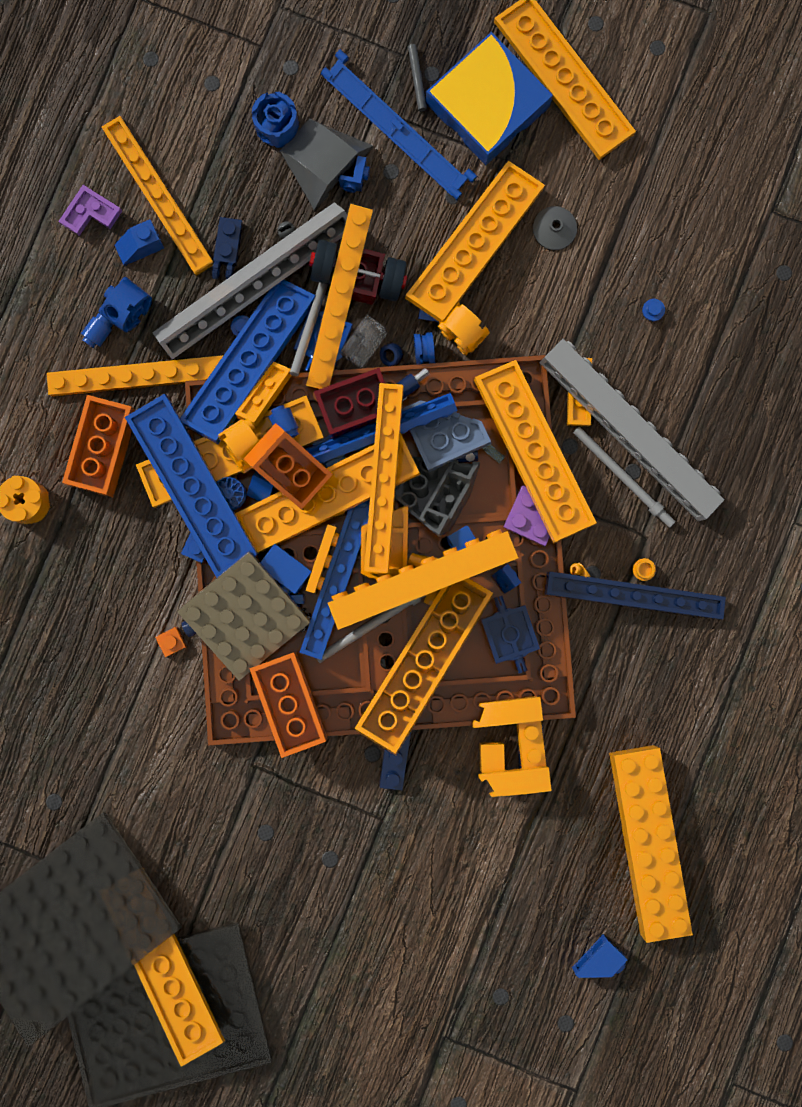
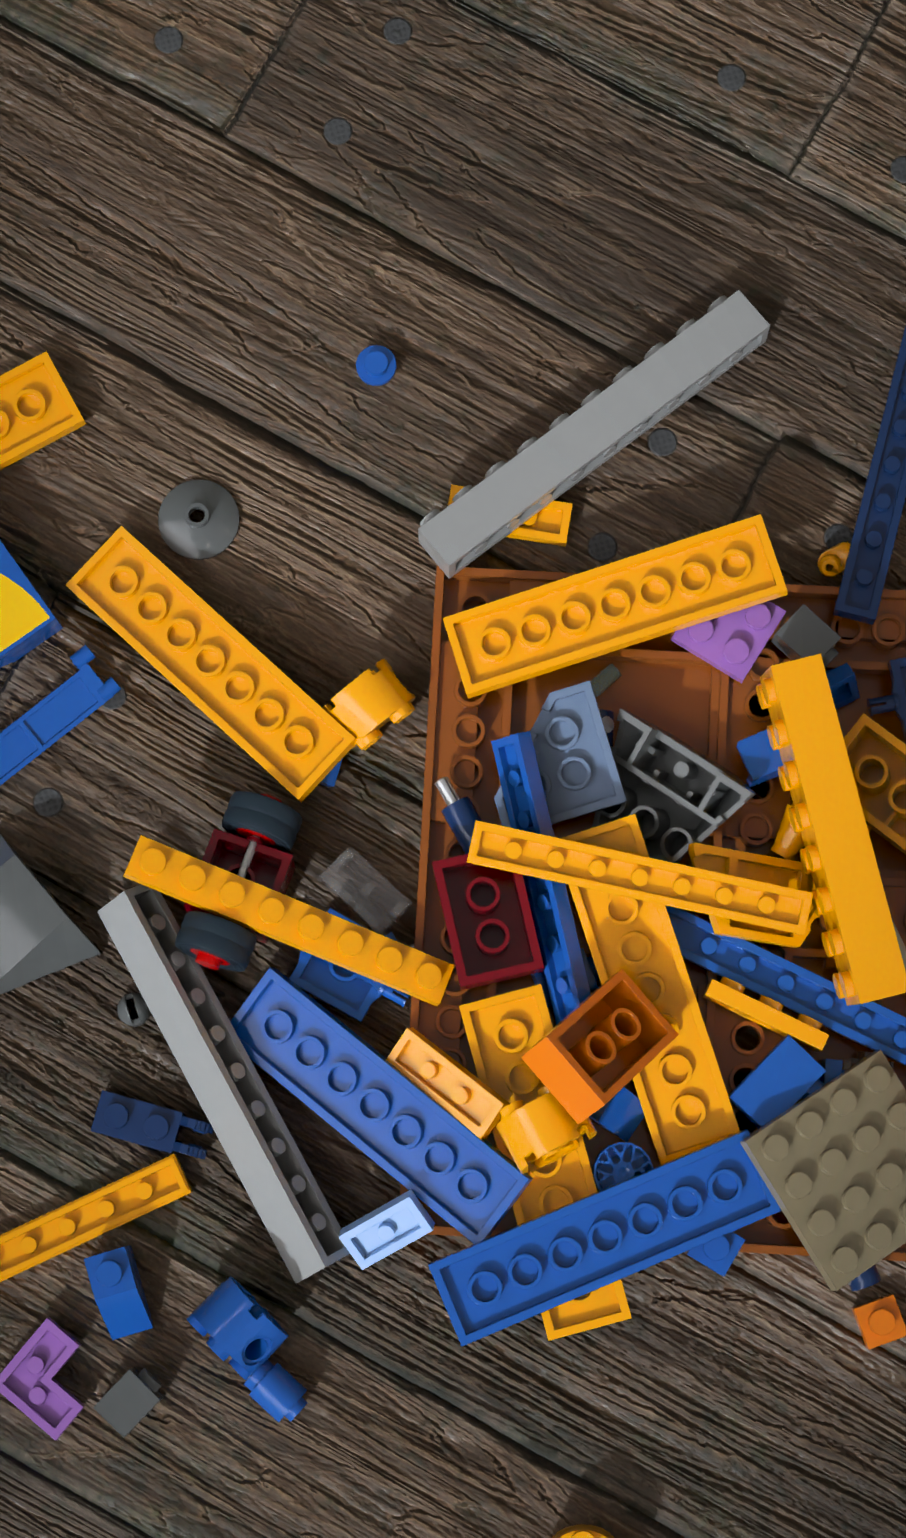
camera: 75 degrees left, 5 degrees down
light orange plate [47,355,224,397] -> none
orange brick [62,395,136,498] -> none
blue plate [231,315,249,337] -> none
blue brick [269,405,299,438] -> none
light grey bar [290,258,336,377] -> none
blue bracket [339,156,370,193] -> none
dark blue piece [380,343,403,366] -> none
blue wheel [414,332,435,364] -> none
light grey bar [573,427,676,528] -> none
light orange plate [633,558,656,581] -> none
none -> dark grey brick [93,1367,165,1438]
none -> light blue plate [338,1190,435,1270]
none -> dark grey brick [771,604,841,668]

